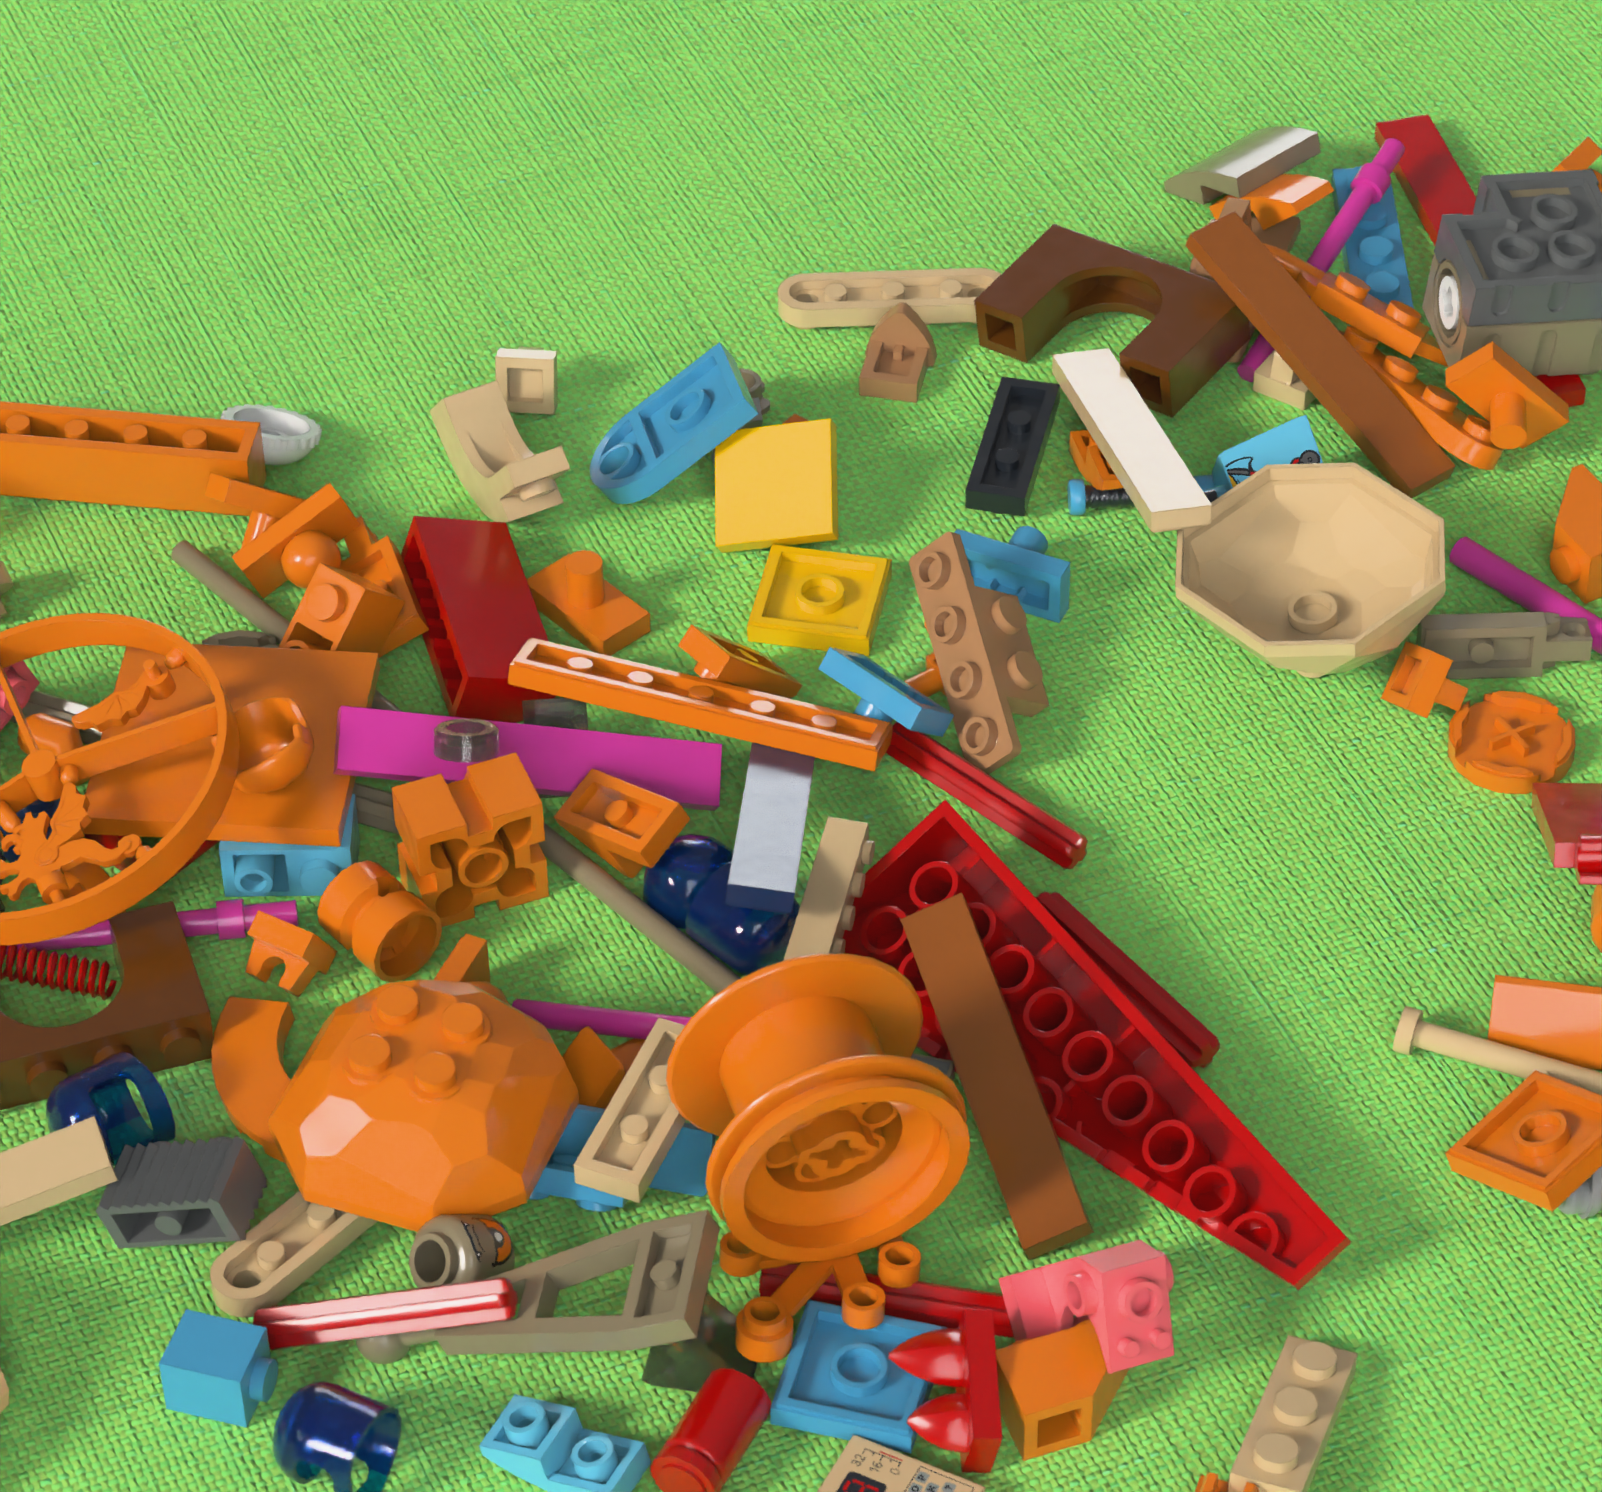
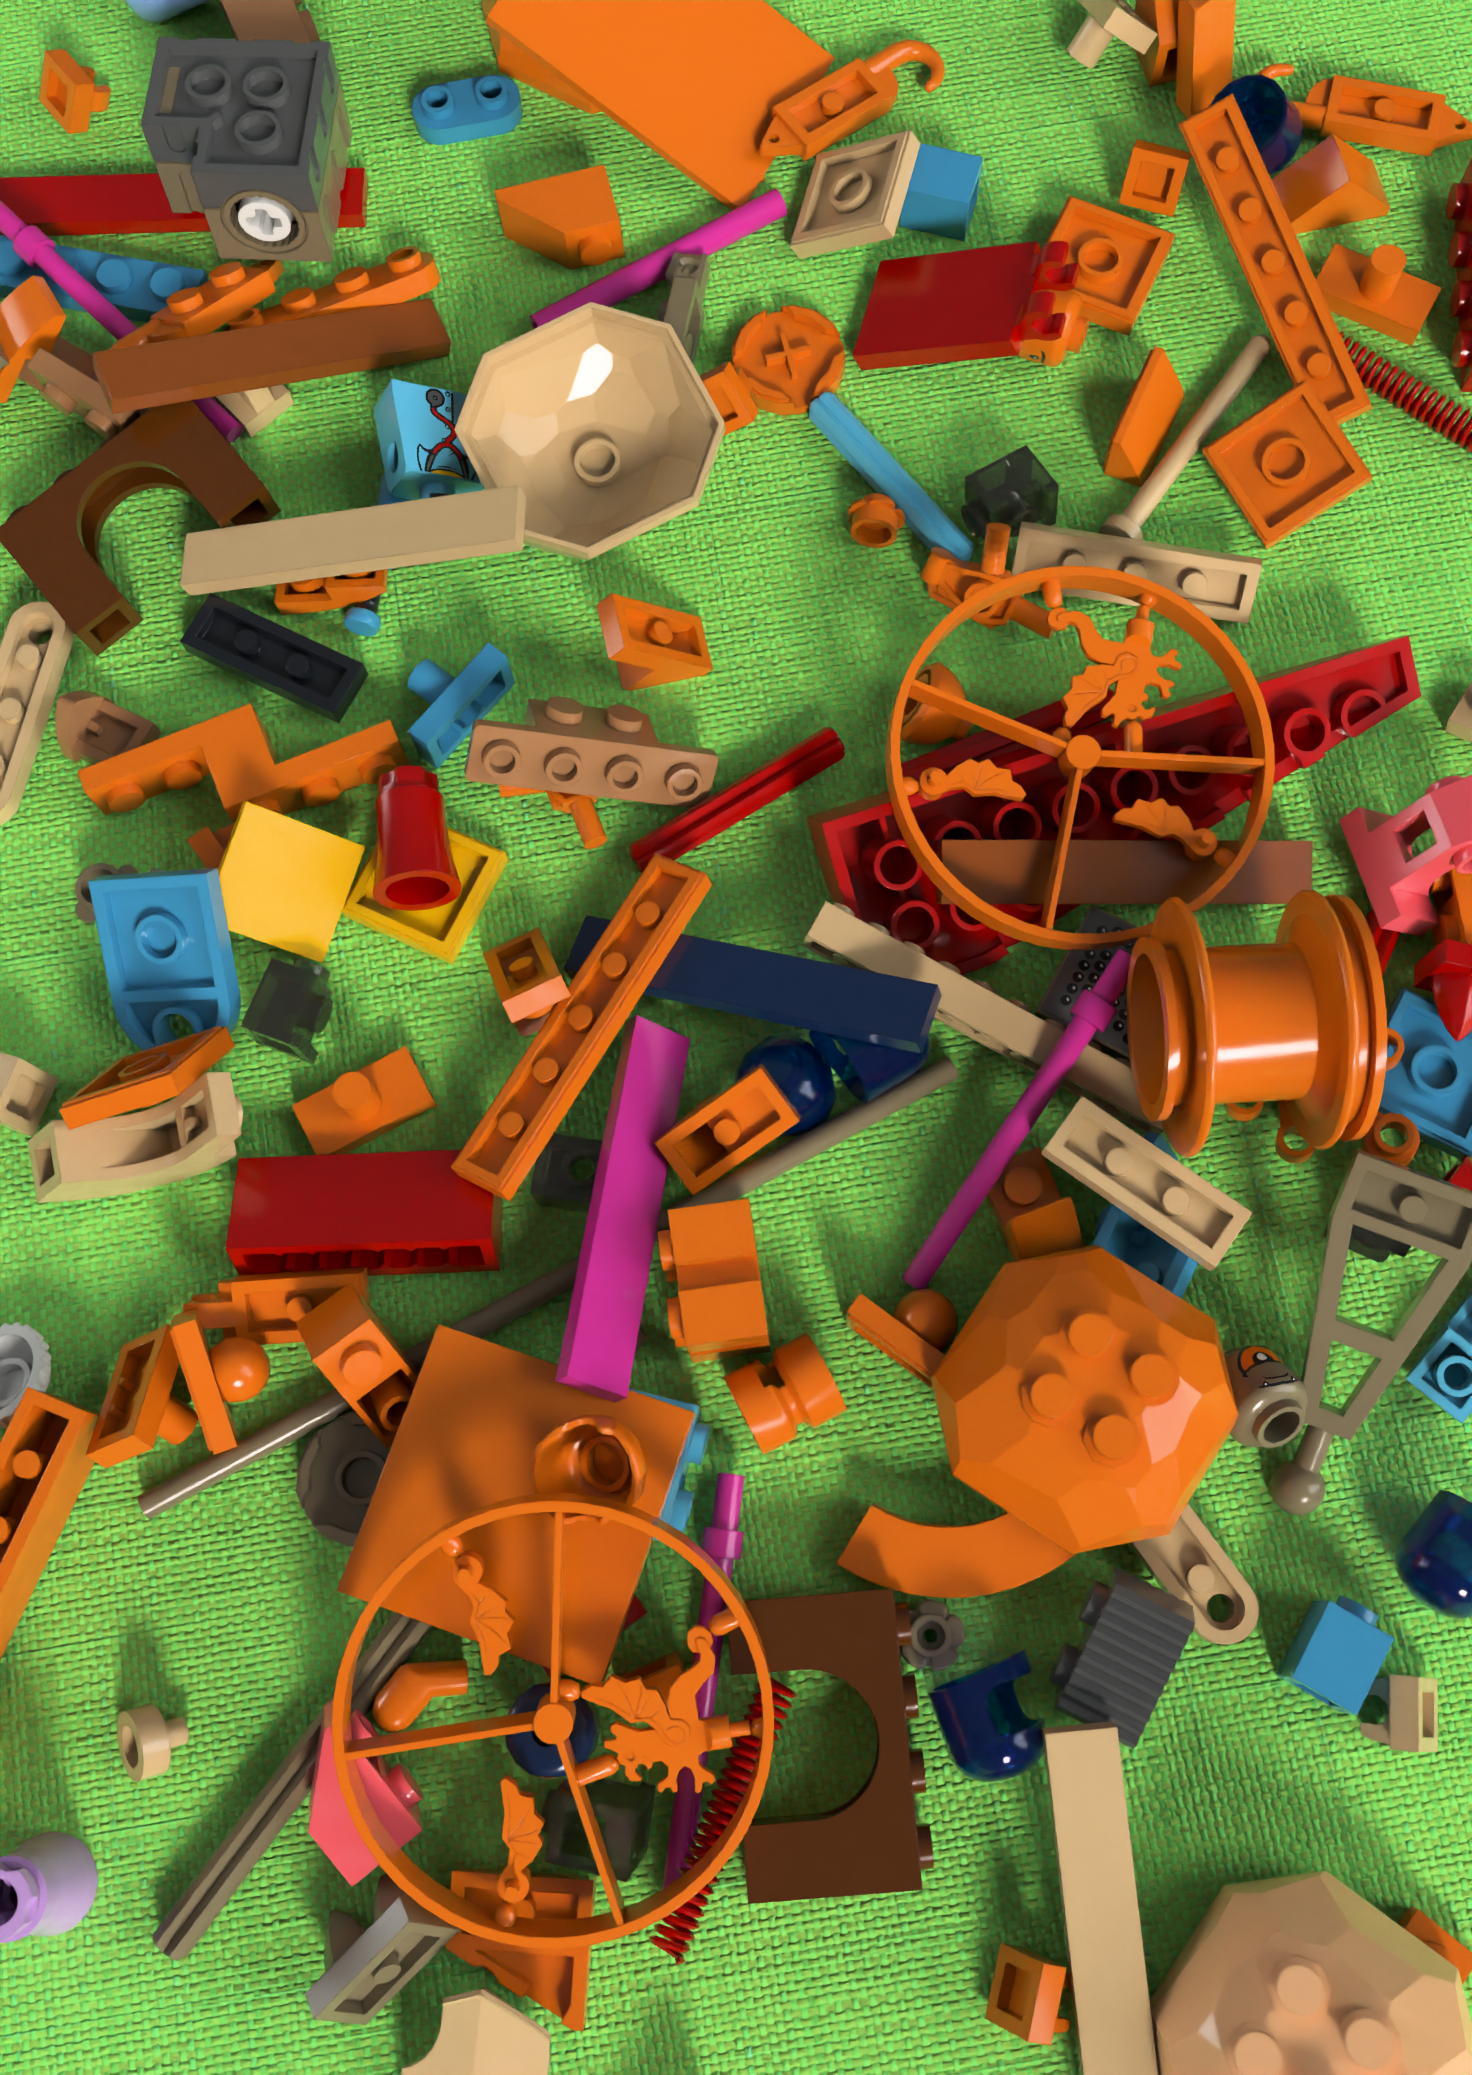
camera: 70 degrees left, 30 degrees up
orange tile [245,910,337,997] -> none
axle [253,1277,518,1350] -> none
clear smoke tile [433,719,499,762] -> none
dark azure tile [818,647,954,737] -> none
orange tile [1445,341,1569,449] -> none
none -> orange plate [59,1025,235,1130]
none -> orange bracket [77,703,410,823]
none -> clear smoke brick [240,958,333,1064]
none -> red plant [373,765,462,911]
none -> orange slope [596,593,713,691]
none -> medium azure axle [809,391,974,561]
none -> orange plate [848,493,905,548]
none -> orange piece [885,566,1275,950]
none -> orange brick [900,662,973,745]
none -> dark tan plate [900,1600,965,1671]
none -> orange piece [921,523,1055,639]
none -> clear smoke brick [961,445,1059,540]
none -> tan plate [1012,521,1262,624]
none -> tan tile [1360,1674,1438,1752]

